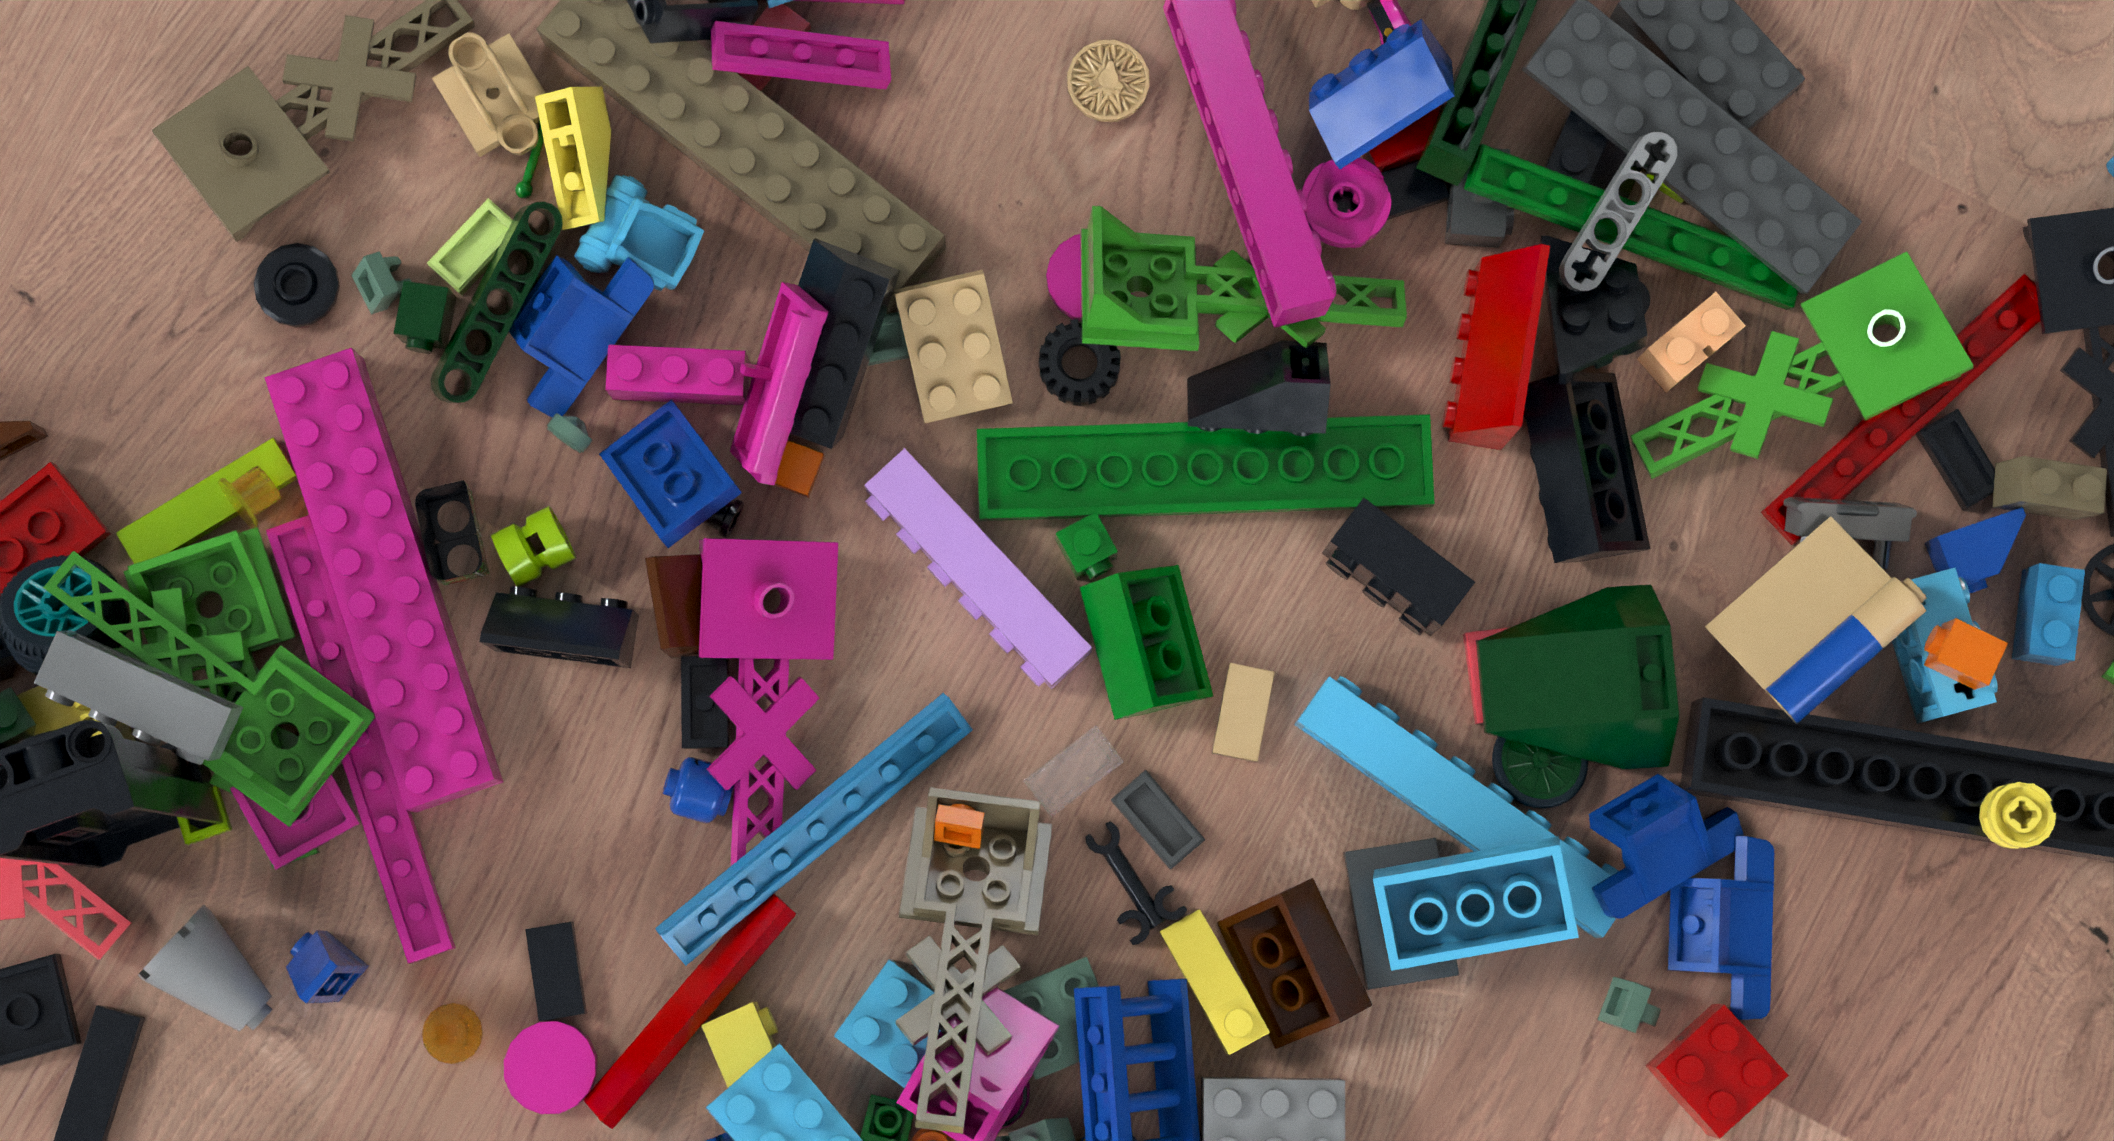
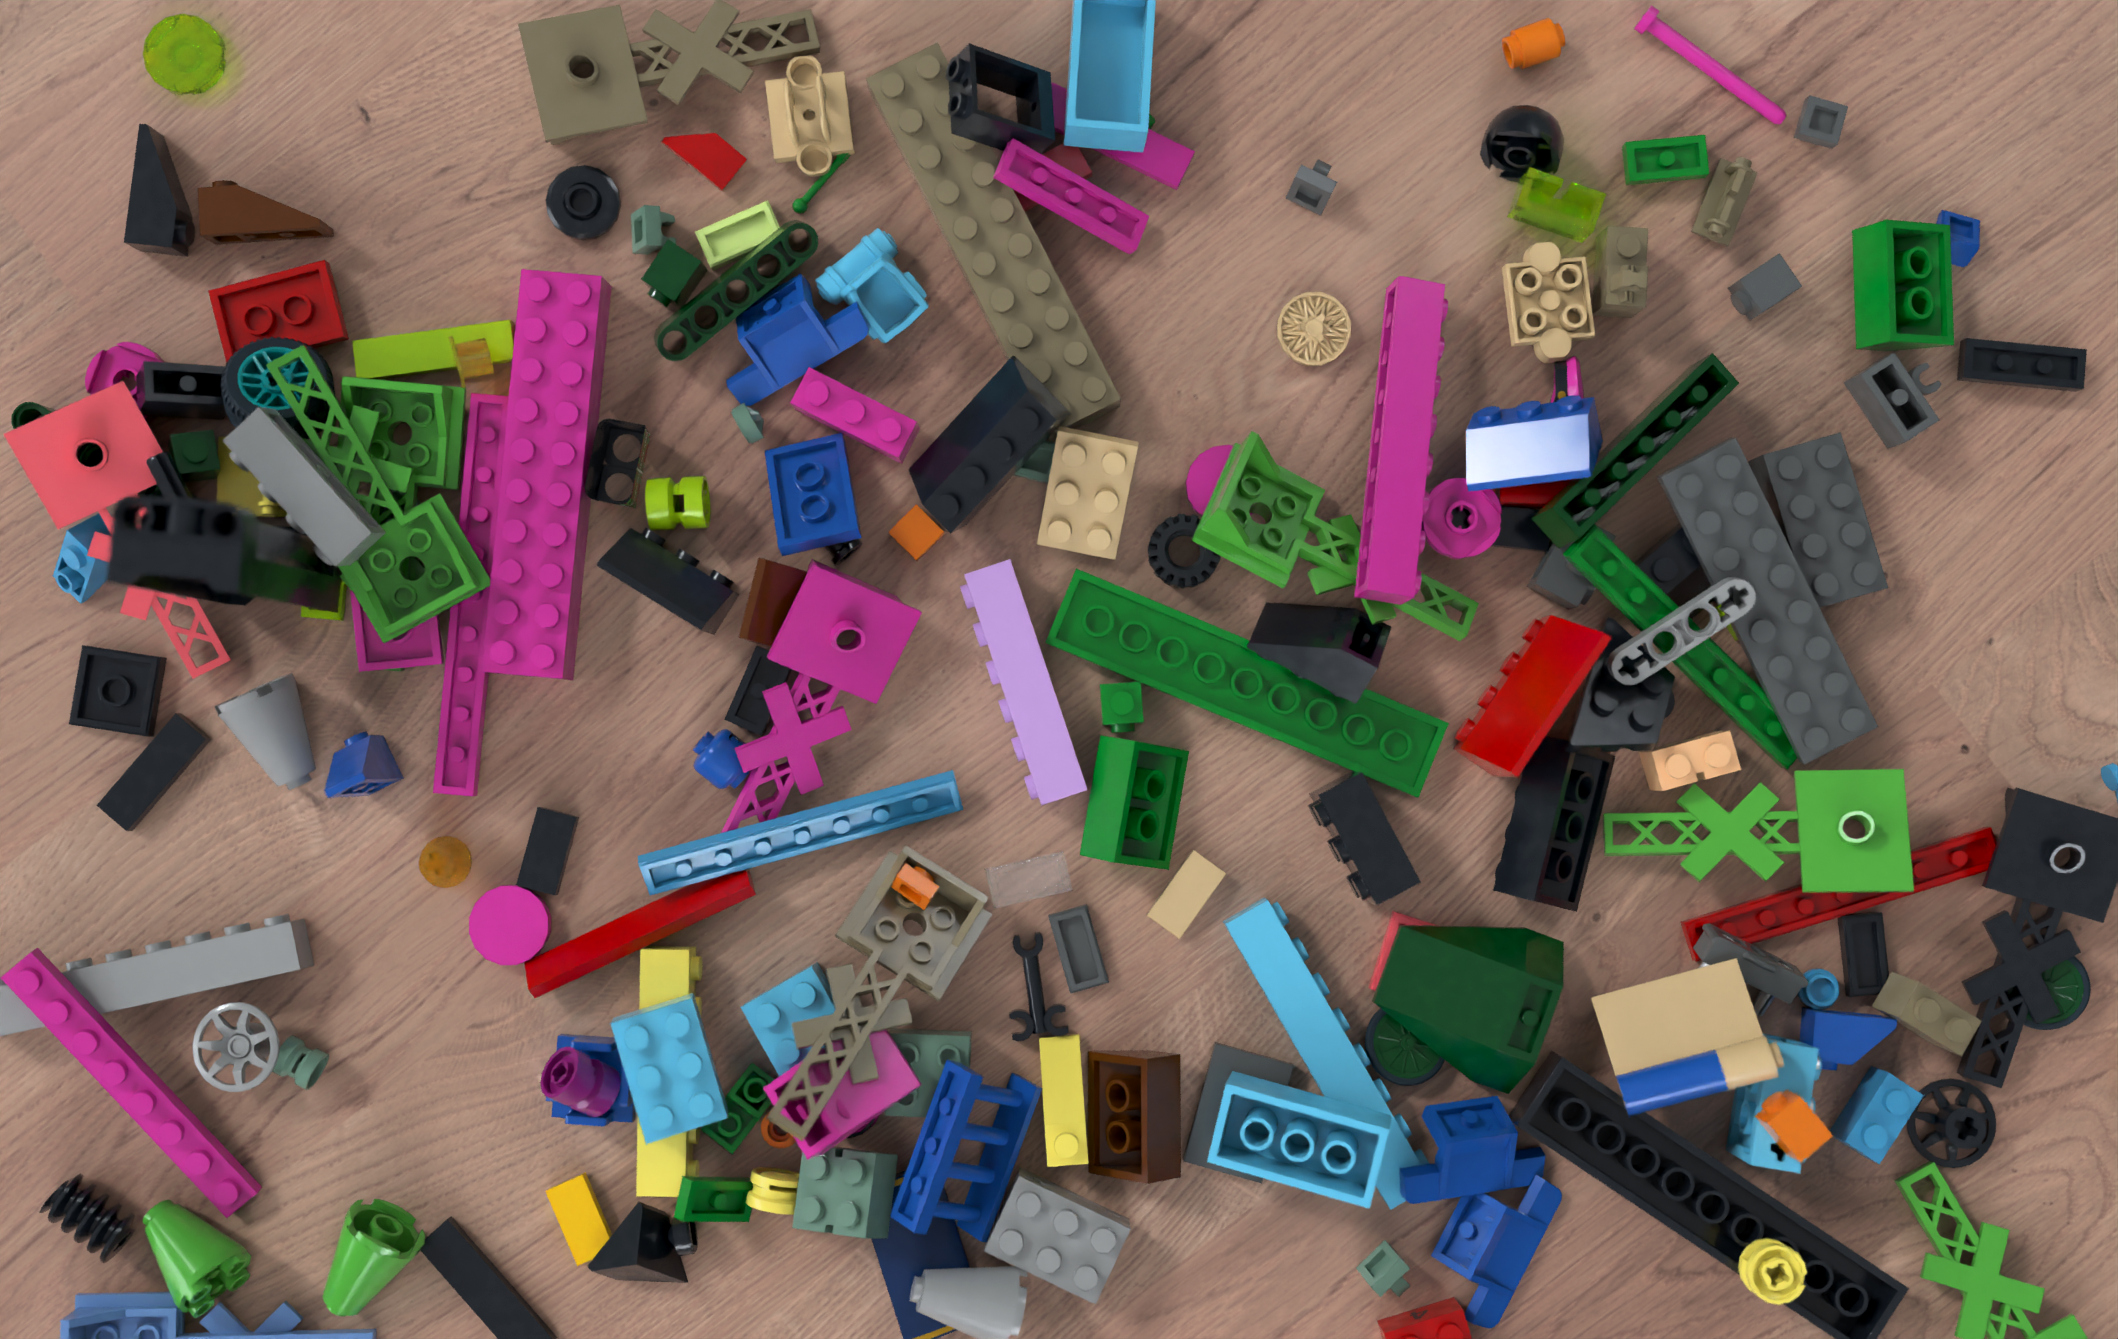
camera: 30 degrees right, 5 degrees up
light yellow slope [535,86,611,230] -> none
dark pink container [730,282,828,485] -> none
none -> red slope [661,133,747,190]
none -> dark azure plate [1798,968,1839,1010]

